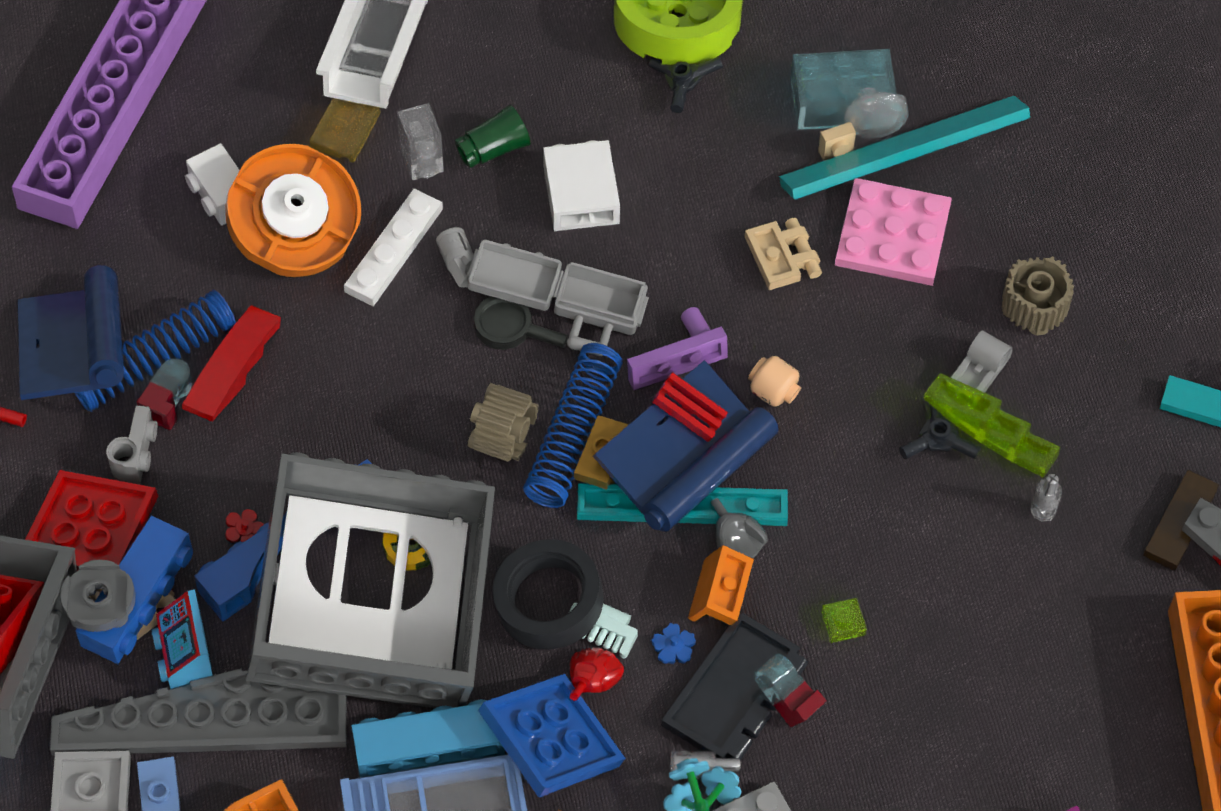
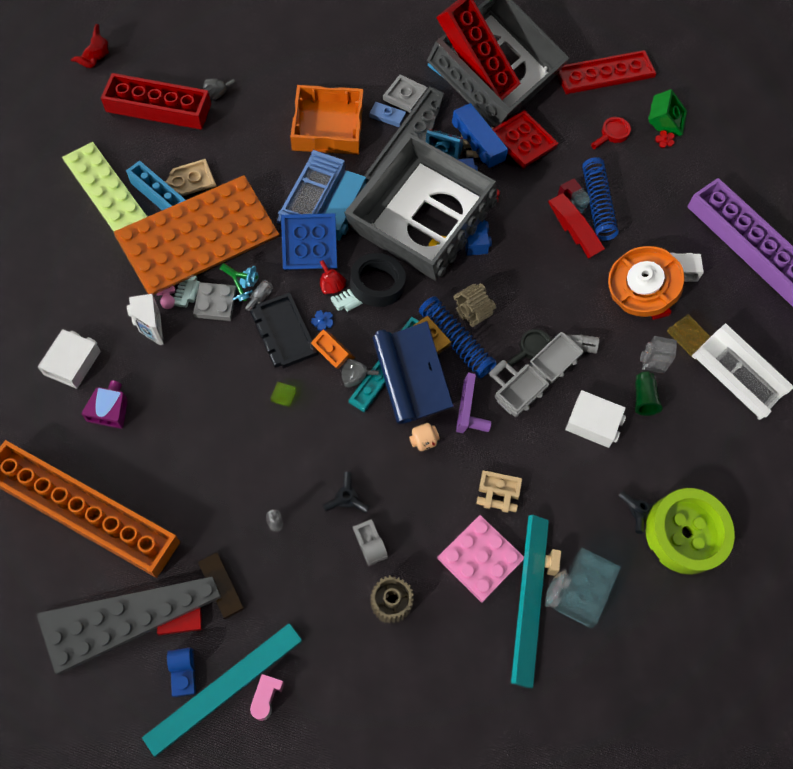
camera: 120 degrees right, 5 degrees up
dark blue door [18,265,124,400] -> none
dark grey plate [60,560,136,632] -> none
light grey plate [106,406,158,484] -> none
white plate [344,189,443,306] -> none
red tile [652,372,728,442] -> none
leg [754,654,827,728] -> none
clear neon green slope [924,373,1060,478] -> none

